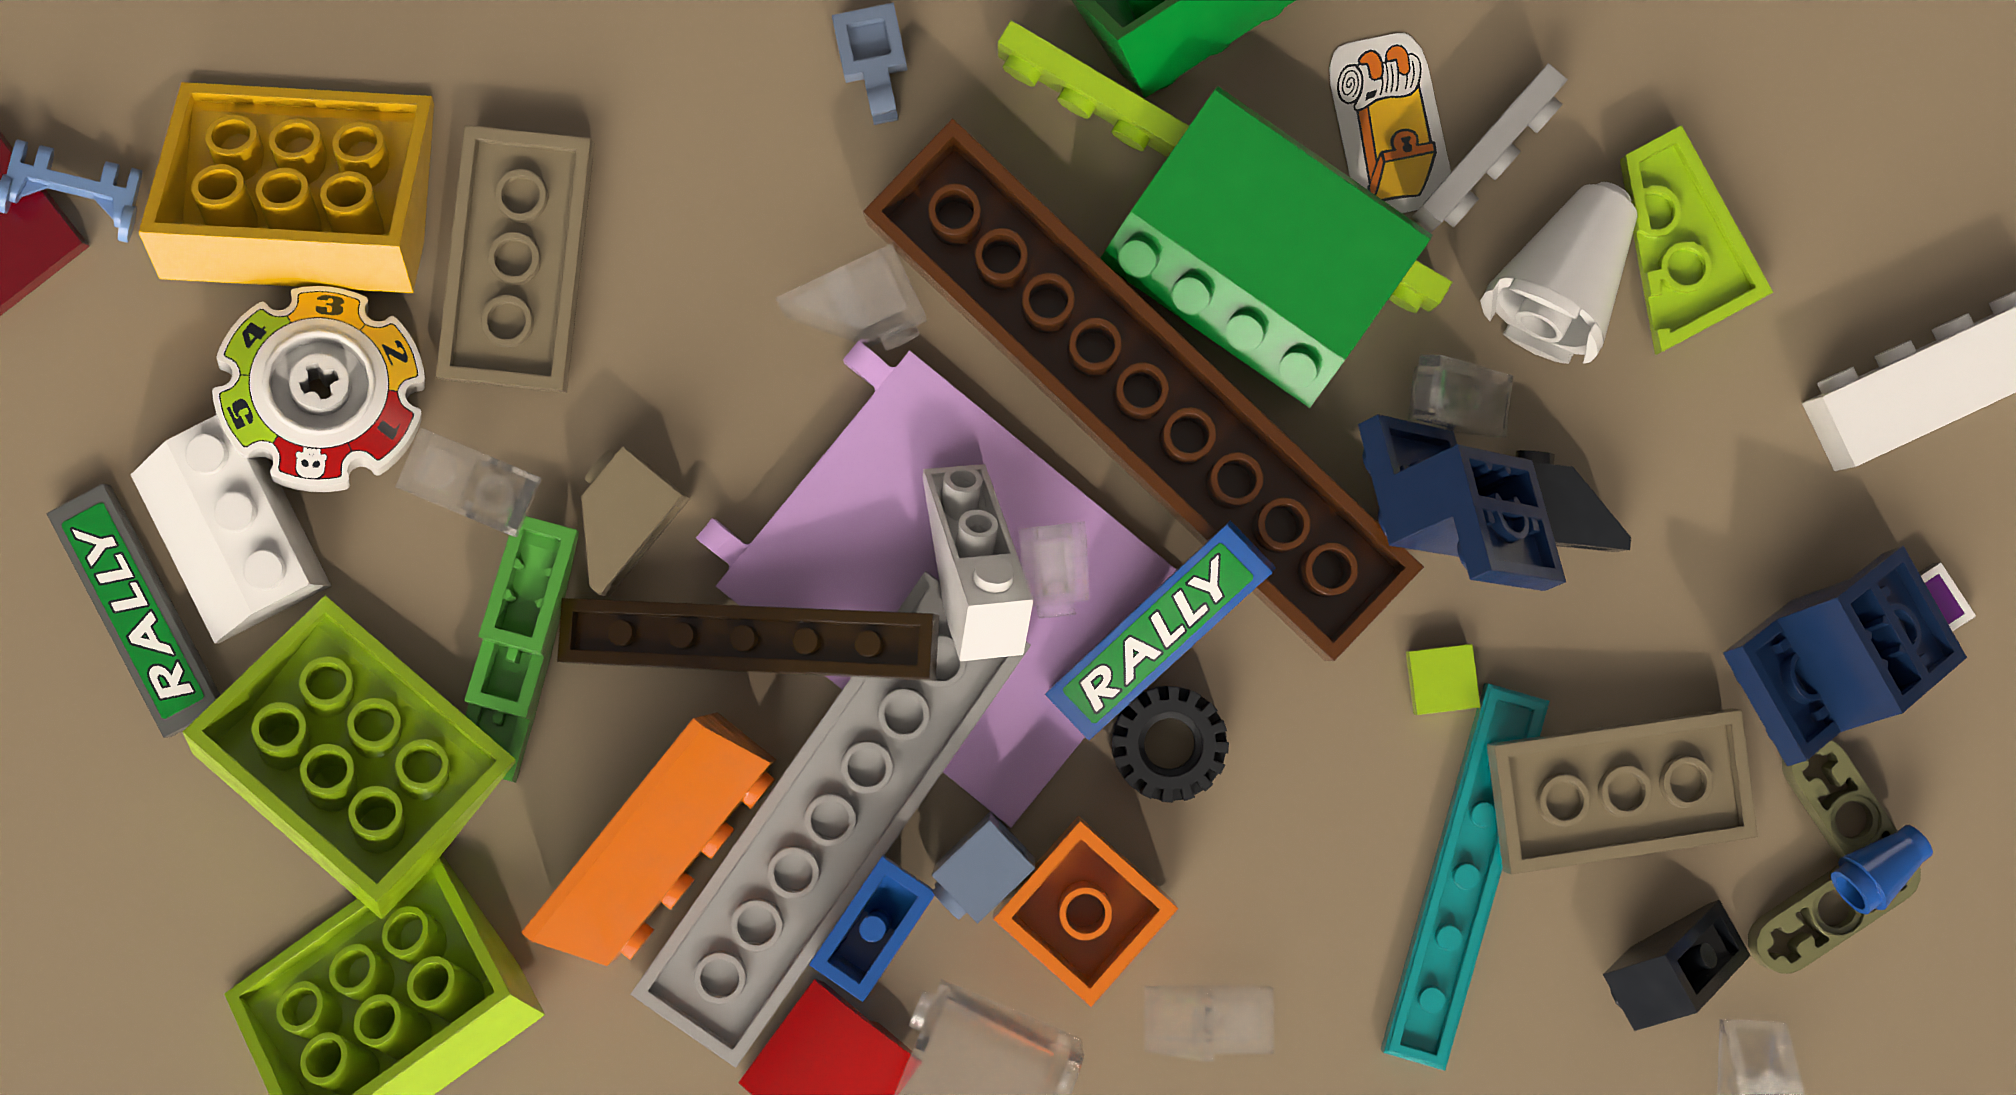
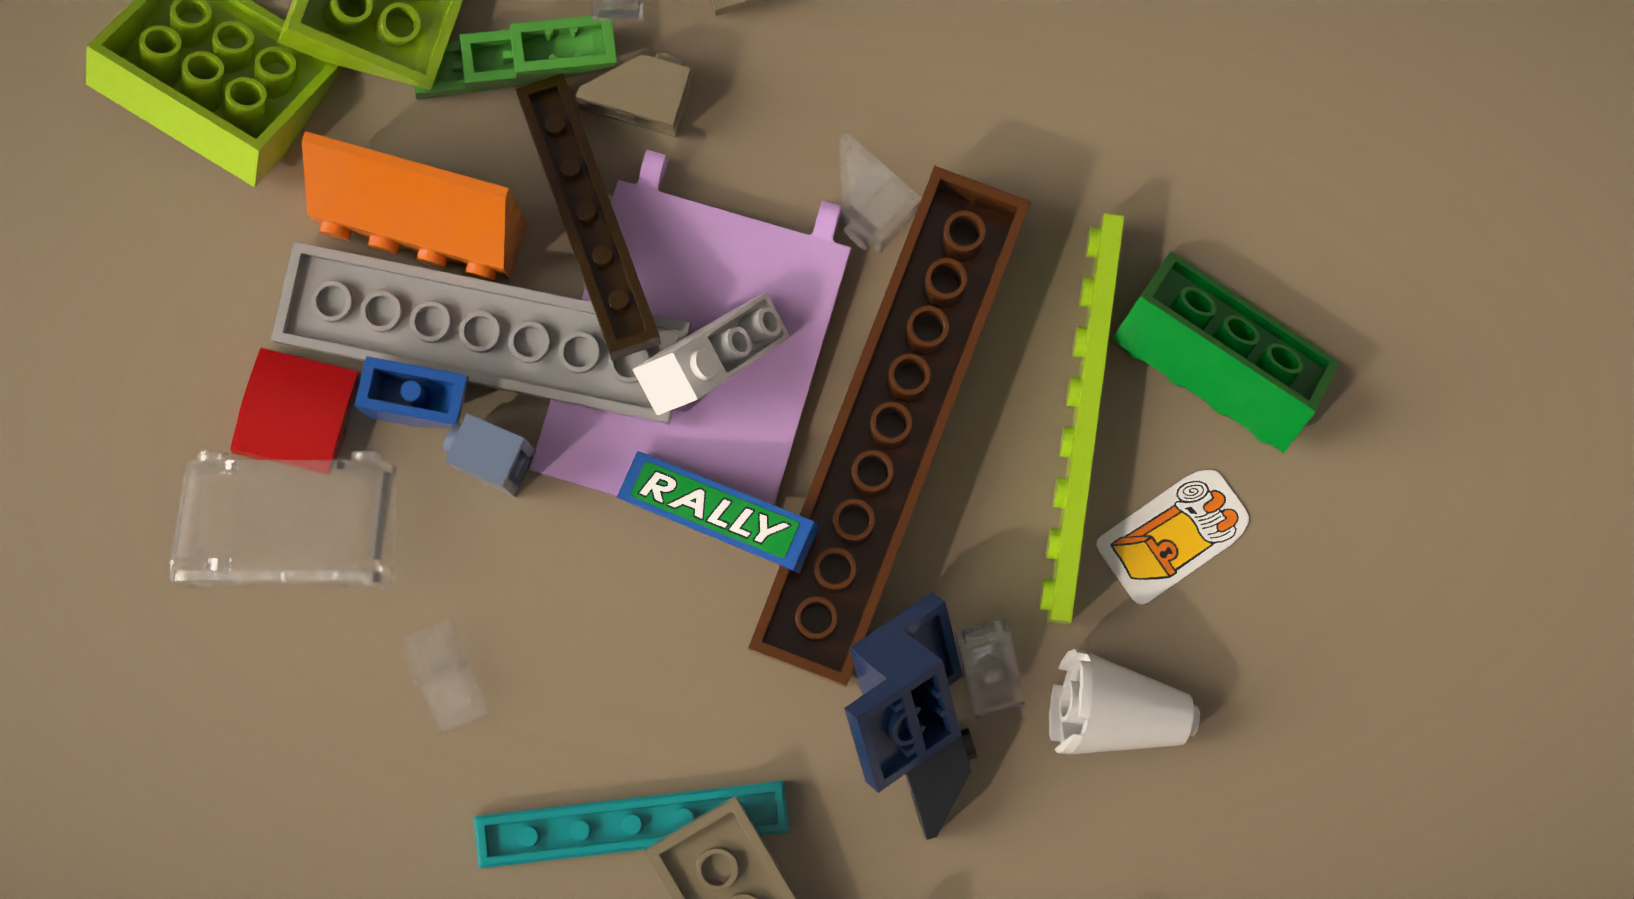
camera: 65 degrees right, 5 degrees down
sand blue plate [832,2,907,125] -> none
orange brick [993,816,1178,1007] -> none
clear slope [1014,521,1089,618] -> none
green slope [1100,86,1433,408] -> none
black tyre [1111,686,1229,803] -> none
lime tile [1406,644,1480,715] -> none
light grey plate [1412,63,1568,233] -> none
lime wing [1620,125,1774,355] -> none

